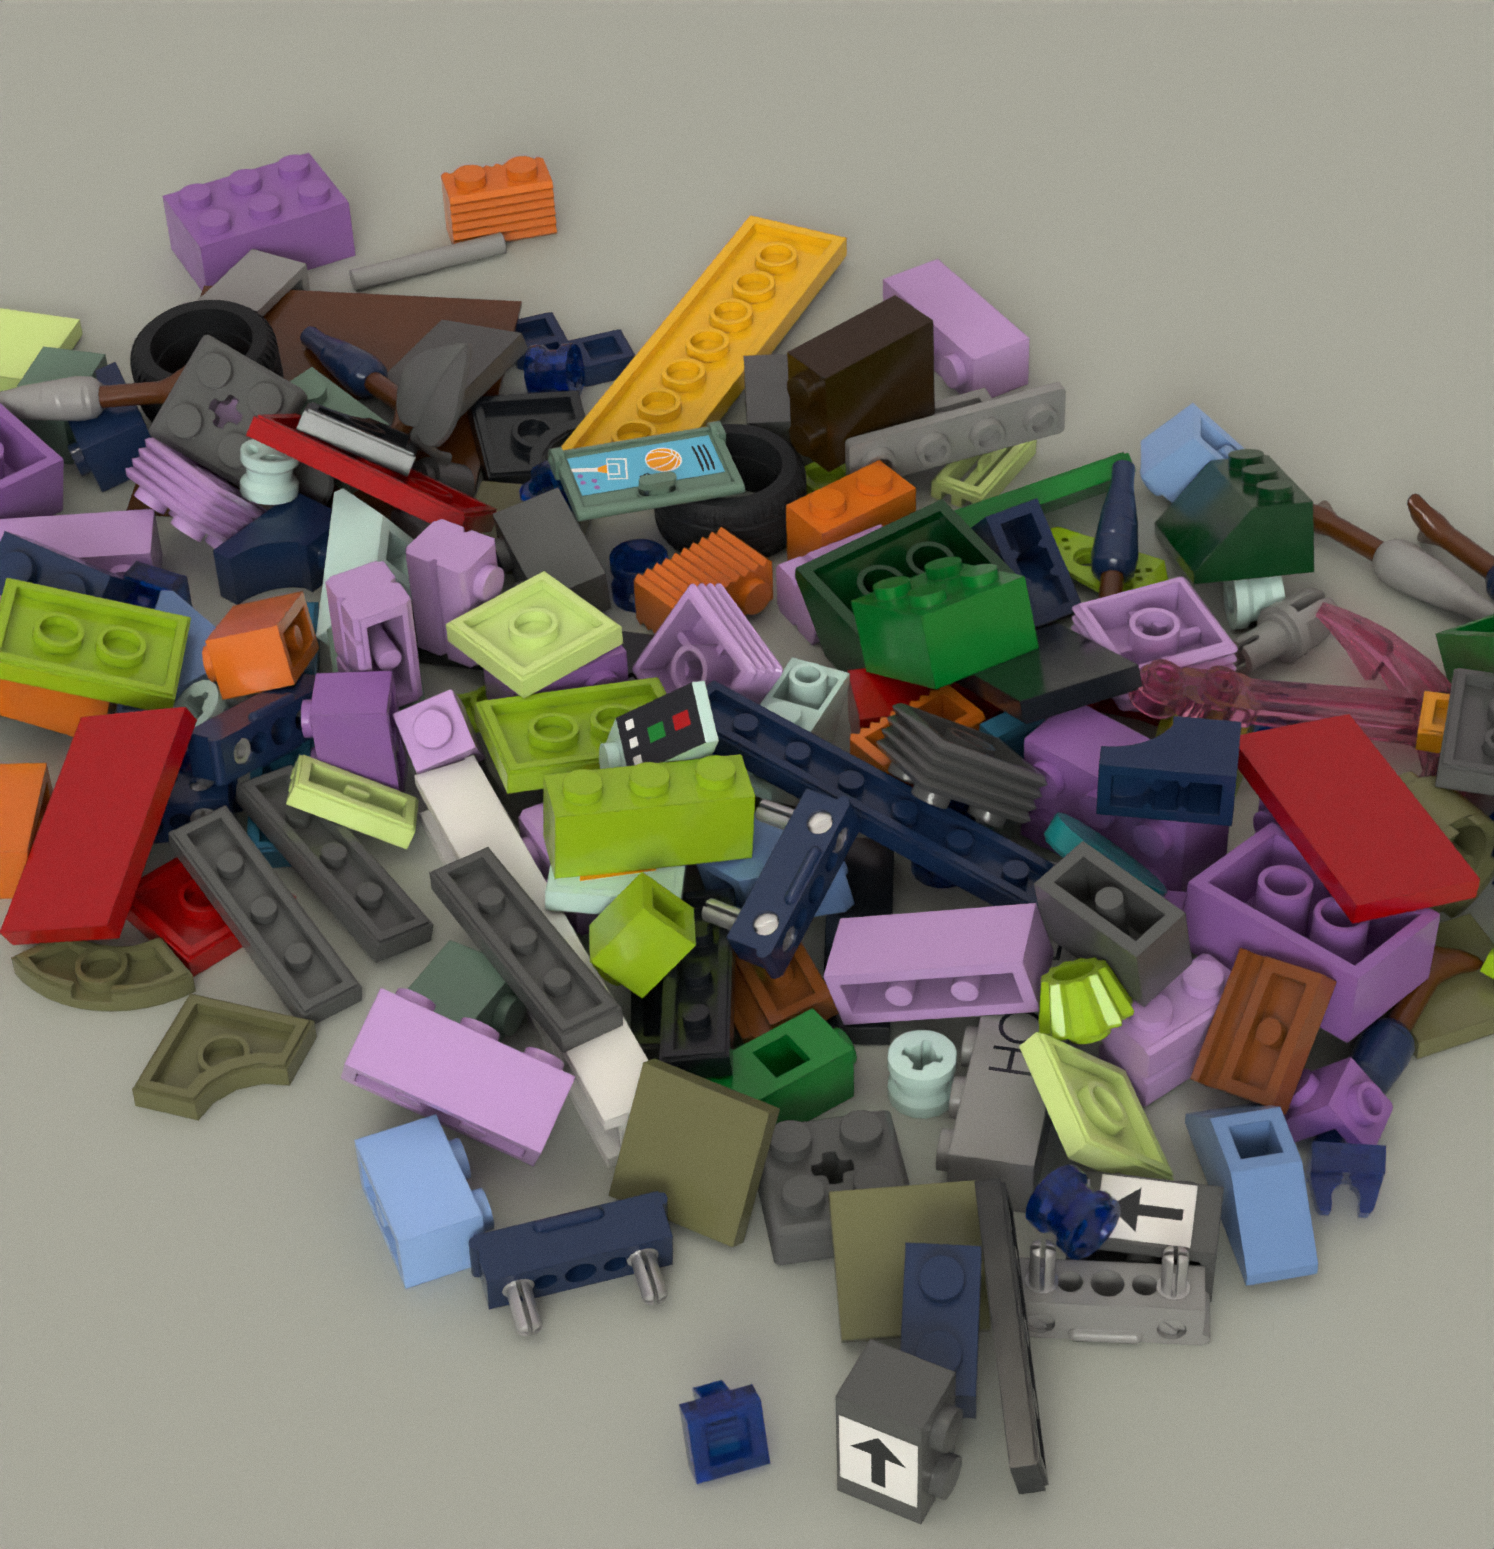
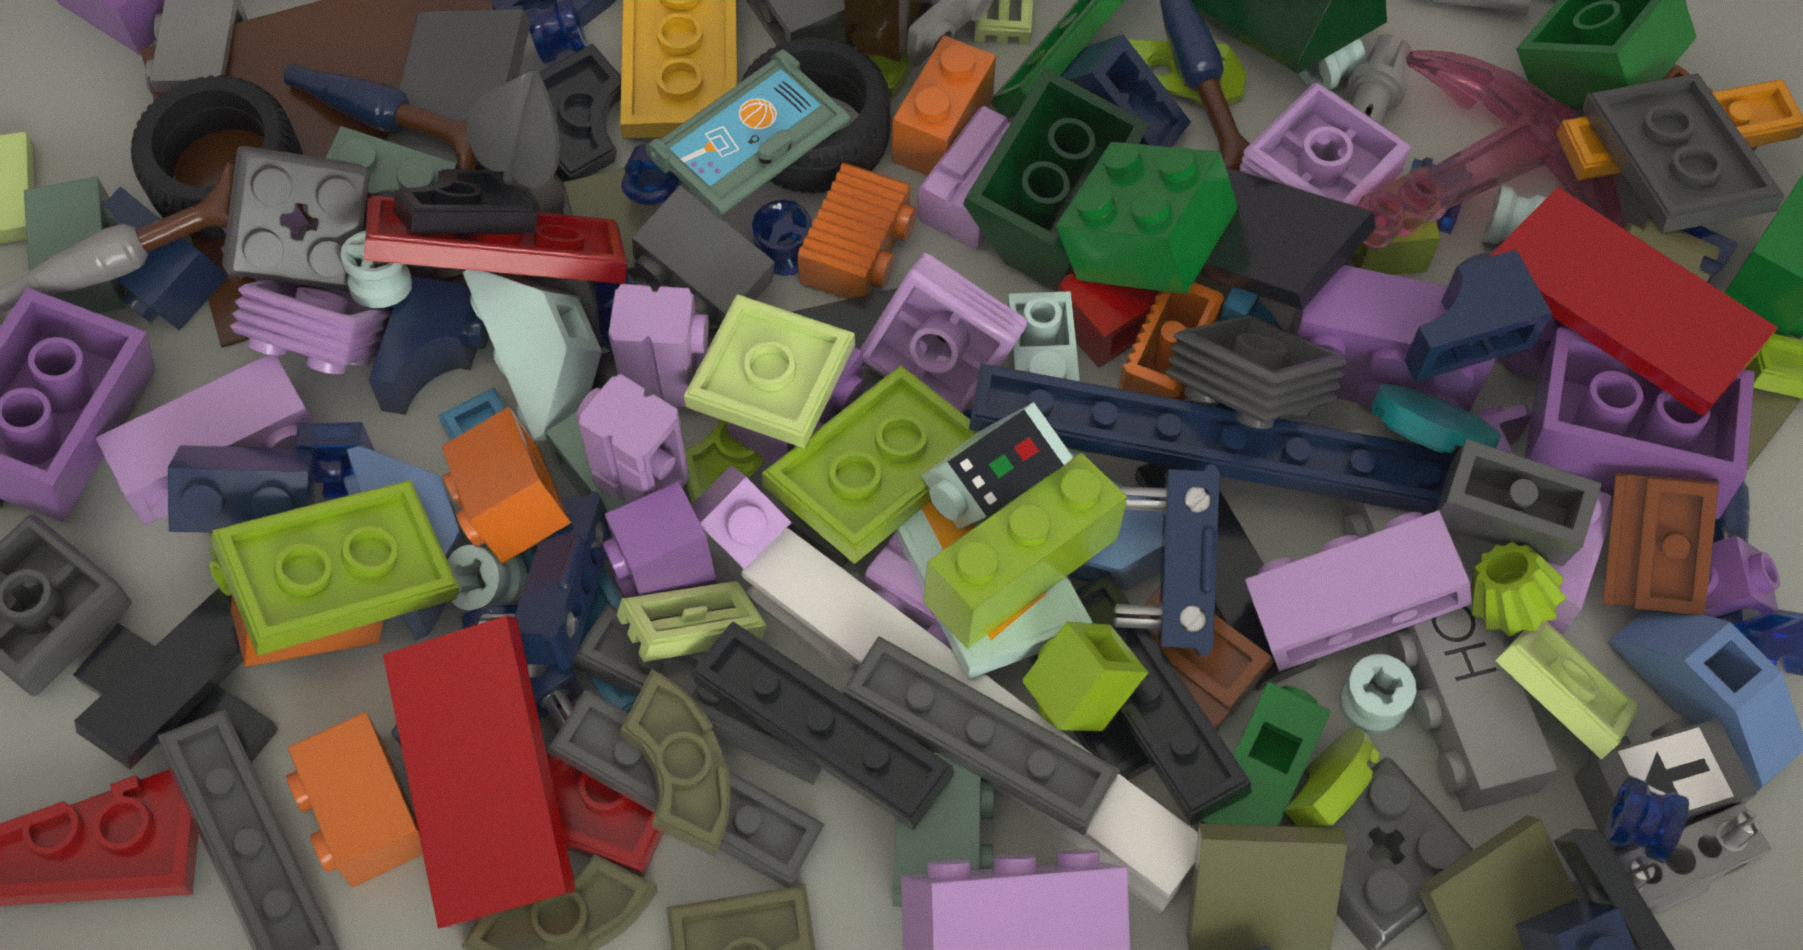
camera: 30 degrees left, 20 degrees up
none -> olive tile [619,669,730,857]
none -> black tile [691,621,954,830]
none -> lime tile [1284,727,1380,827]

